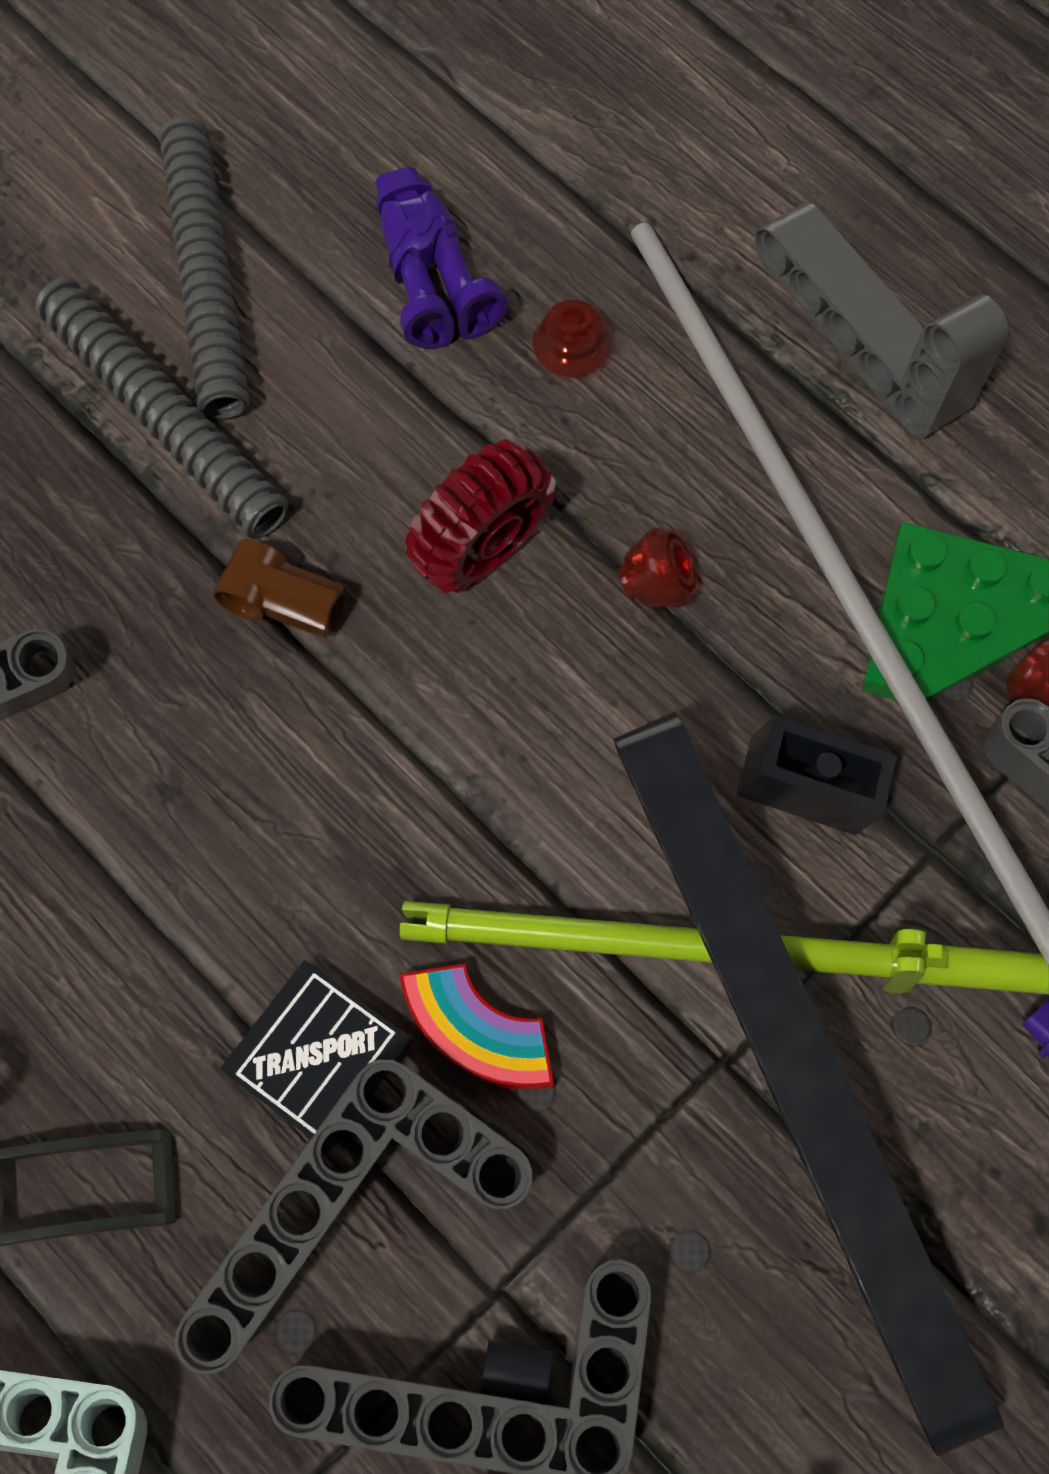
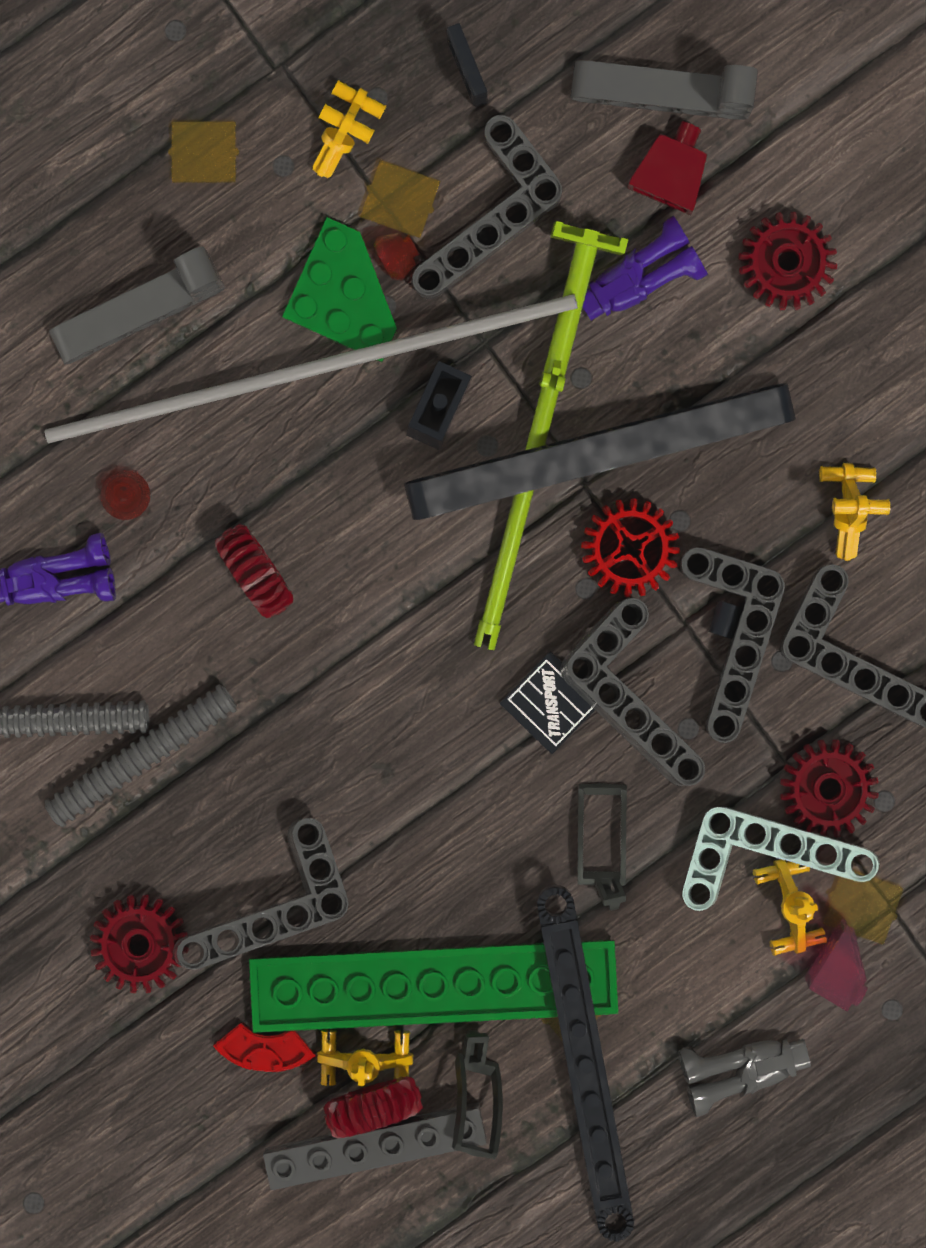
camera: 75 degrees left, 20 degrees up
reddish brown piece [212,539,347,639] -> none
tile [399,963,554,1091] -> none
clear red cone [619,527,697,608] -> none
none -> red gear [581,498,680,597]

